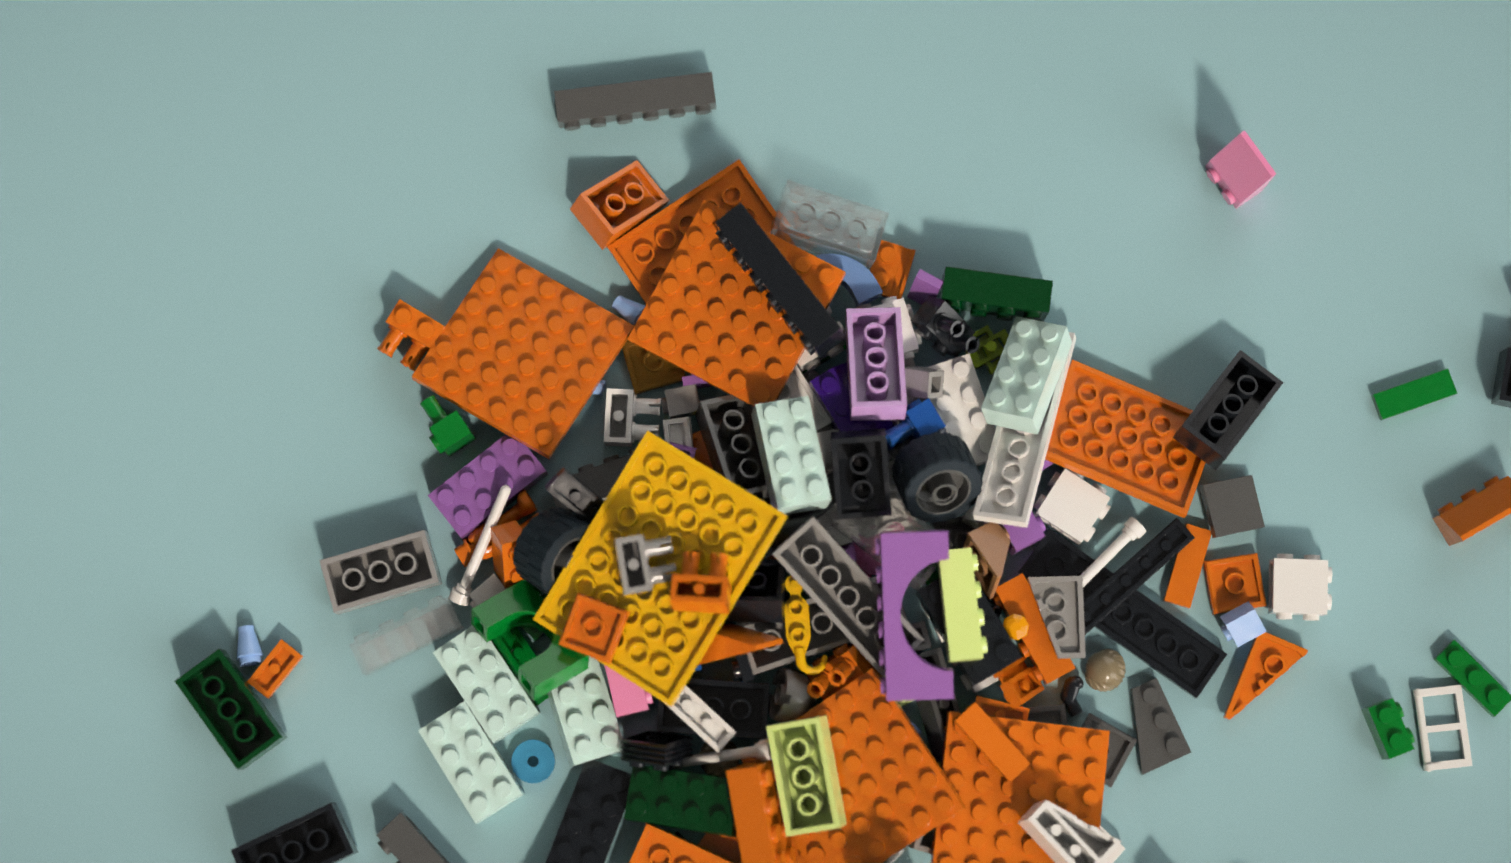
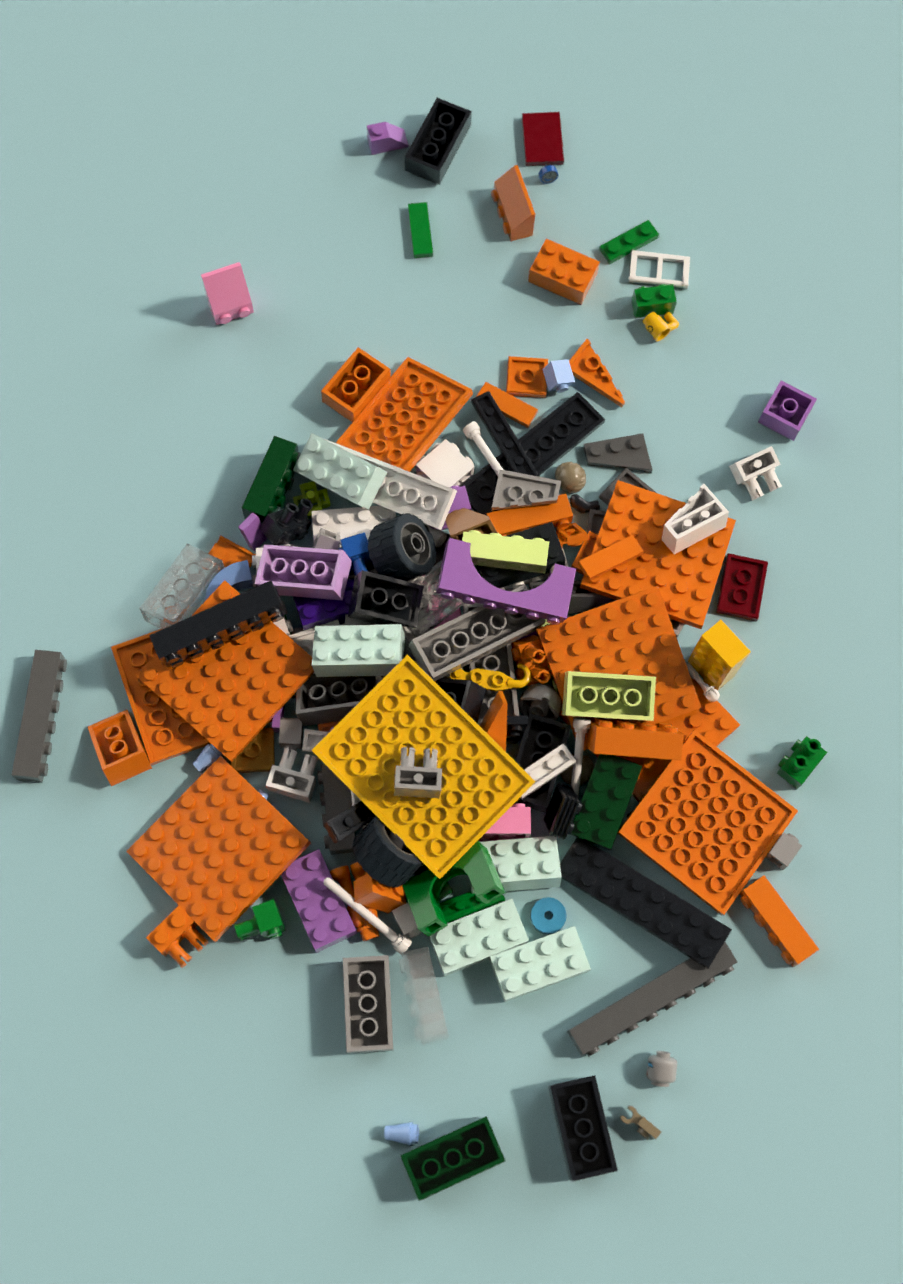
camera: 80 degrees left, 10 degrees down
orange plate [247,639,304,699] -> none
orange tile [558,592,630,664] -> none
orange brick [670,551,732,614] -> none
light orange tile [1003,613,1029,641] -> none
black brick [1172,350,1284,470] -> none
dark grey tile [1200,475,1265,538] -> none
white brick [1268,553,1332,621] -> none
none -> orange brick [321,347,391,422]
none -> orange brick [528,238,600,305]
none -> yellow piece [643,312,679,342]

